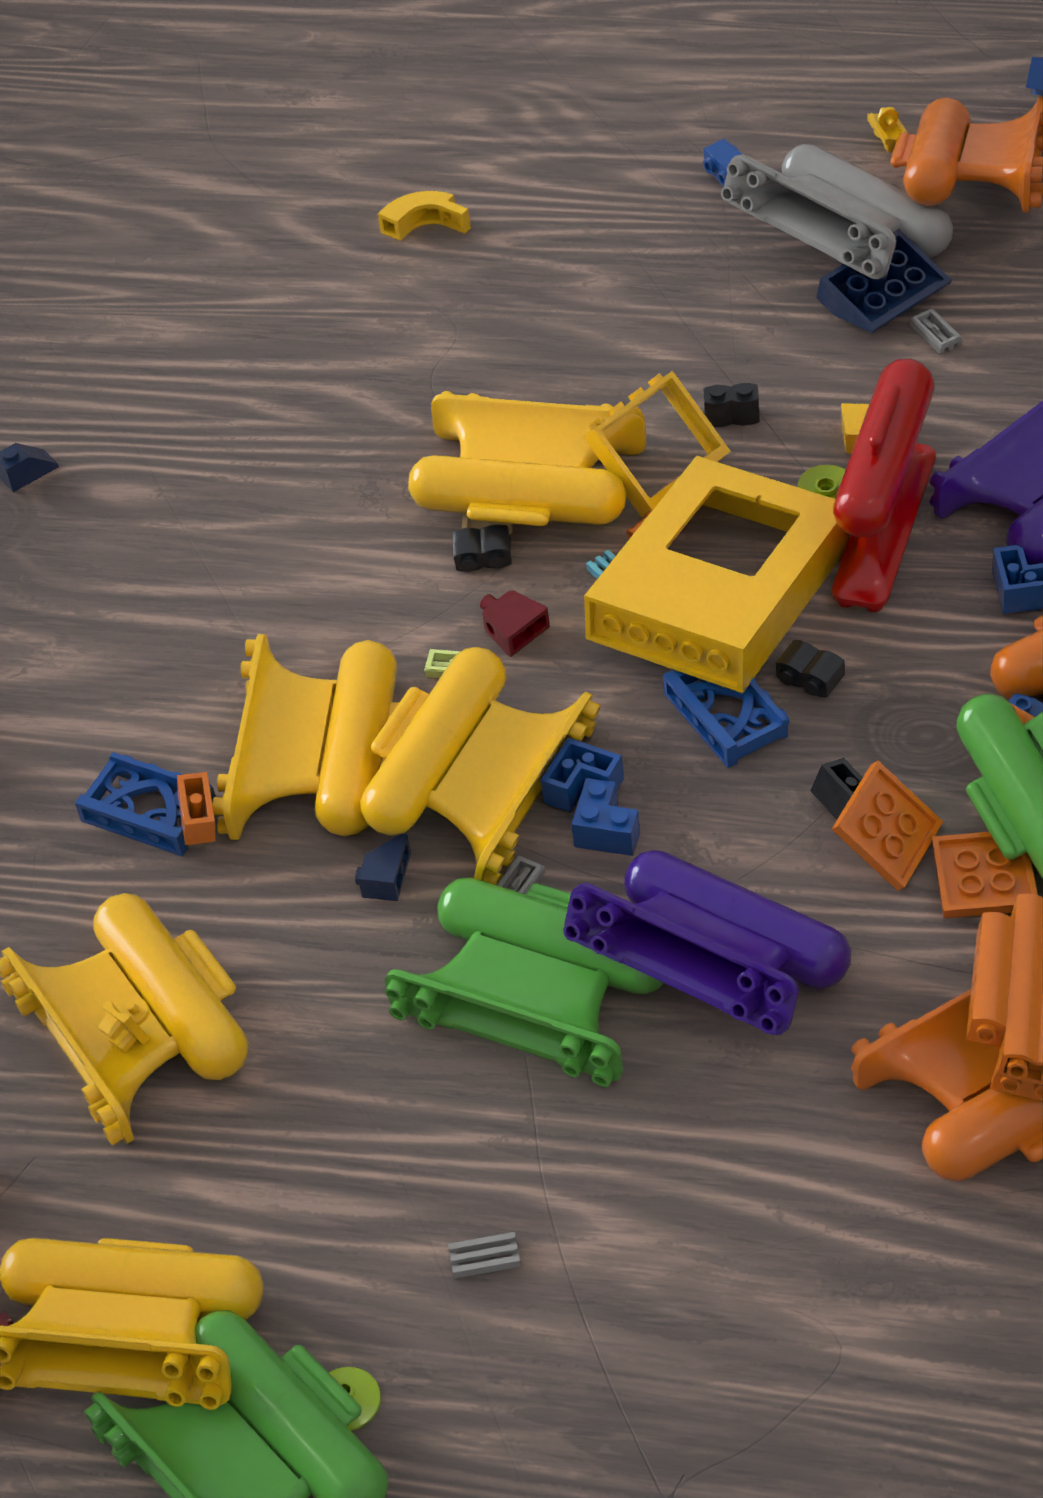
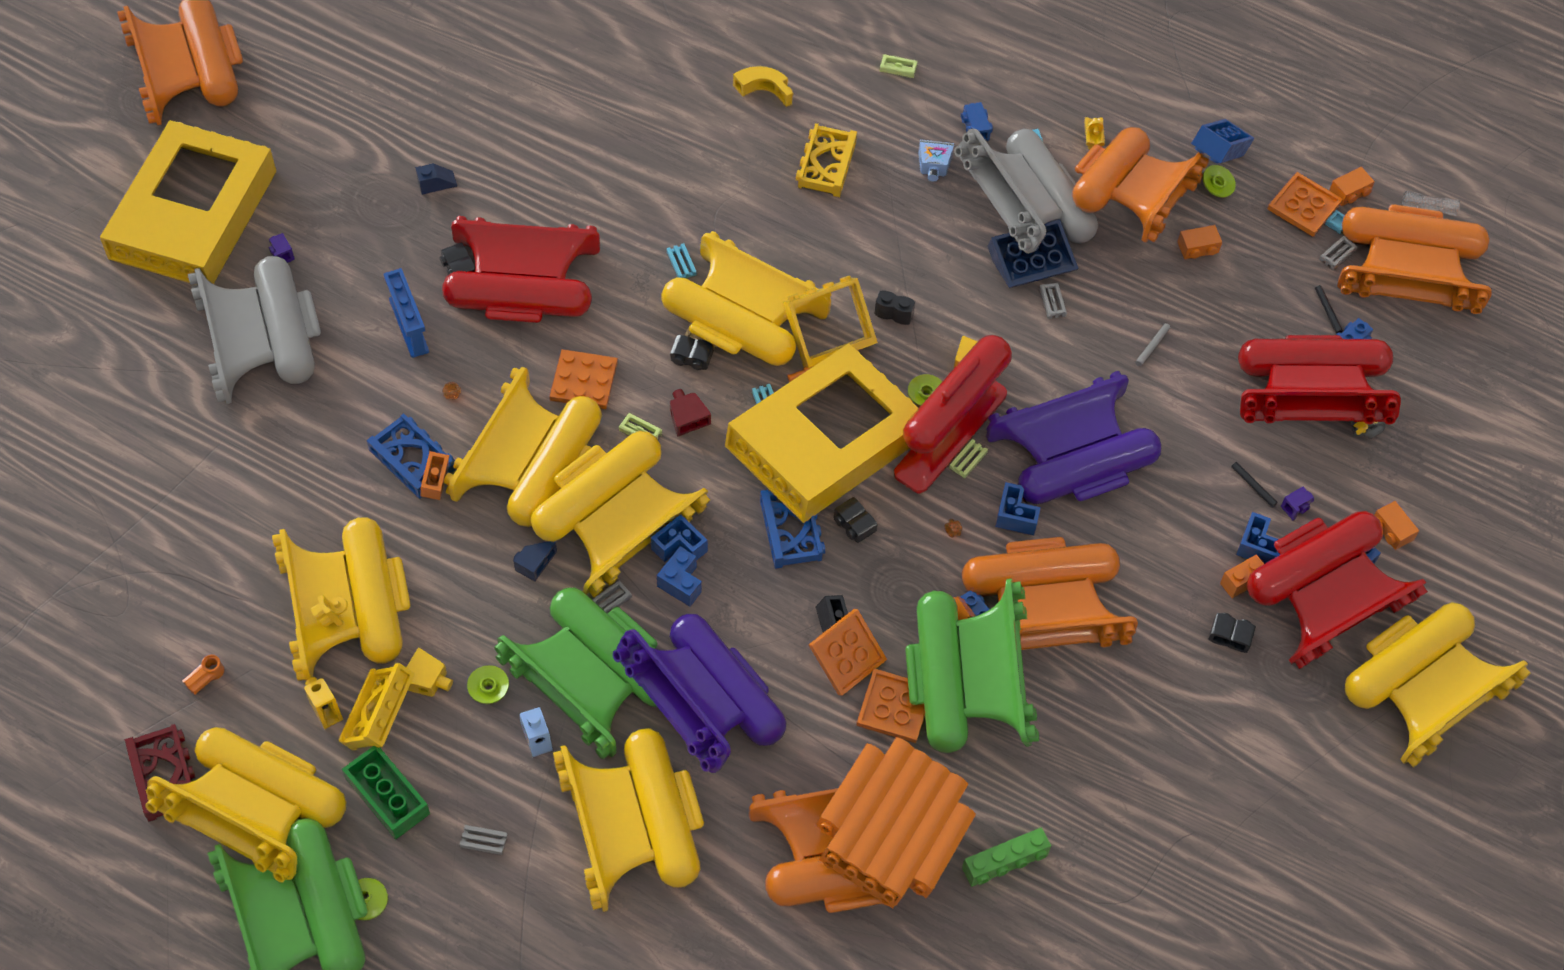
camera: 10 degrees right, 10 degrees up
none -> yellow torso [304,677,343,730]
none -> yellow fence [339,663,415,750]
none -> green brick [342,746,430,840]
none -> blue fence [383,268,429,358]
none -> yellow torso [406,648,453,697]
none -> black brick [439,242,475,275]
none -> red piece [442,216,601,323]
none -> clear orange plate [442,382,462,400]
none -> lime dish [467,665,509,704]
none -> light blue torso [520,707,553,757]
none -> orange plate [549,349,618,409]
none -> yellow piece [553,728,704,912]
none -> medium azure tile [667,243,697,278]
none -> yellow fence [795,123,857,197]
none -> yellowish green tile [880,54,918,78]
none -> light blue torso [918,140,954,181]
none -> clear orange plate [944,519,962,538]
none -> yellowish green tile [949,439,988,478]

